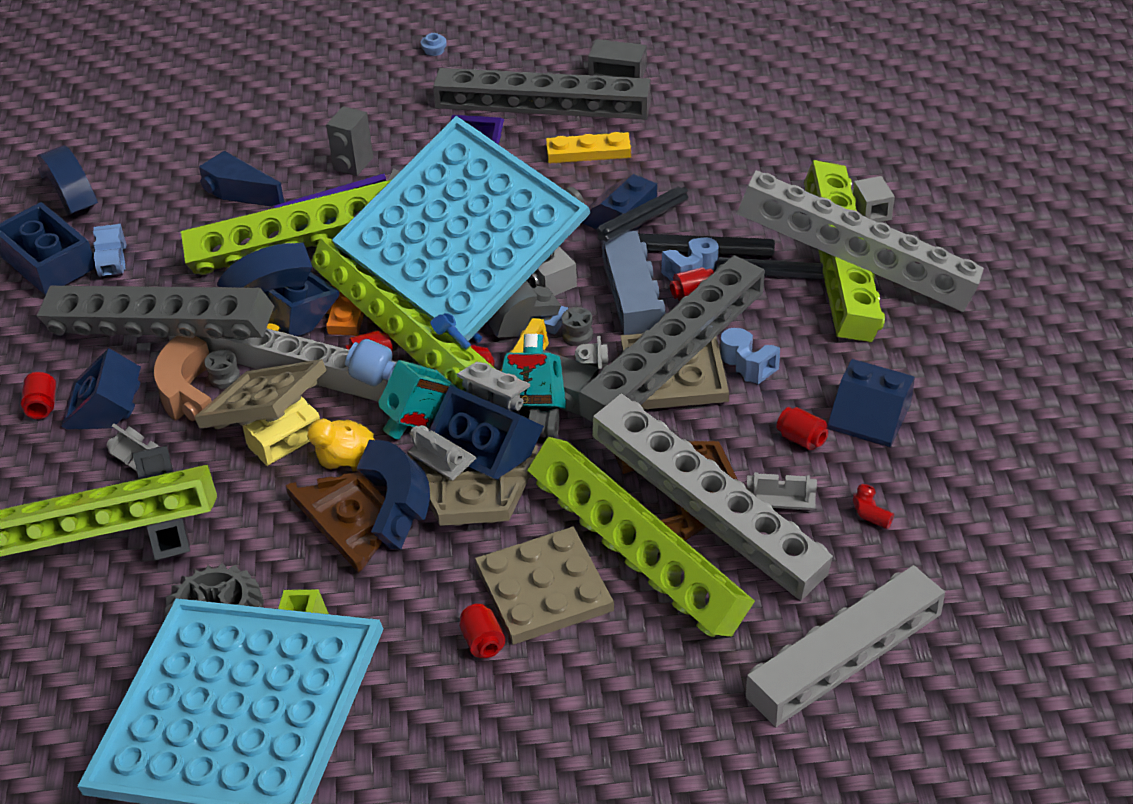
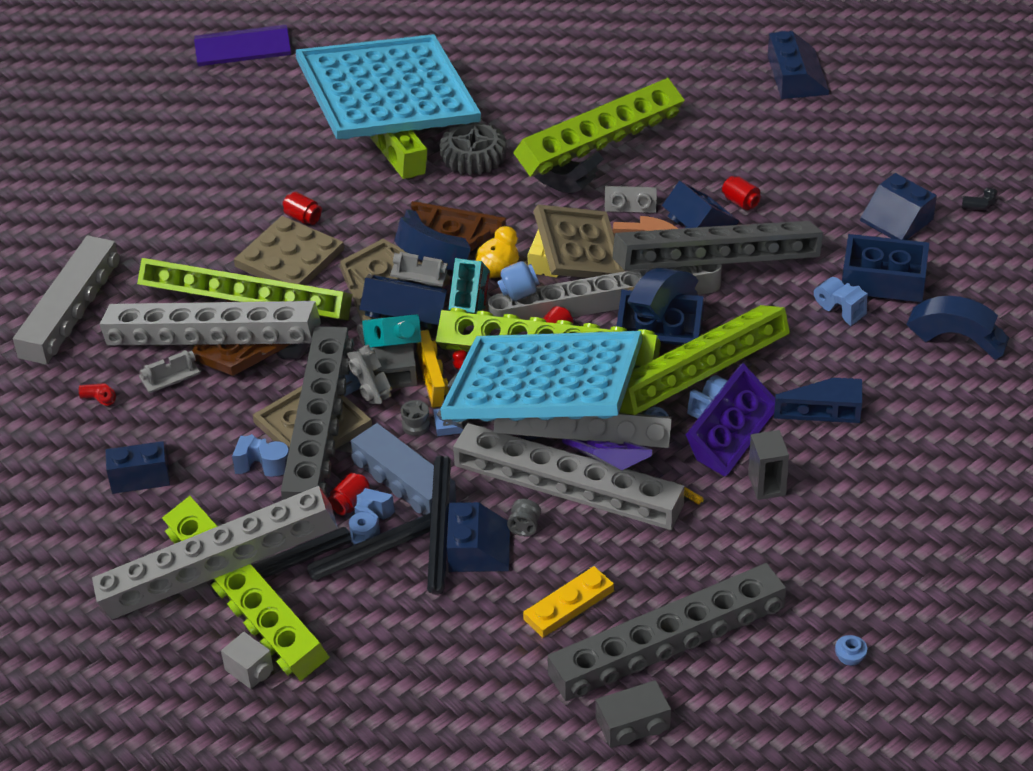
camera: 145 degrees right, 0 degrees up
blue hand [430,313,471,350] -> none
light grey hinge [457,362,530,411] -> none
red brick [777,407,828,450] -> none

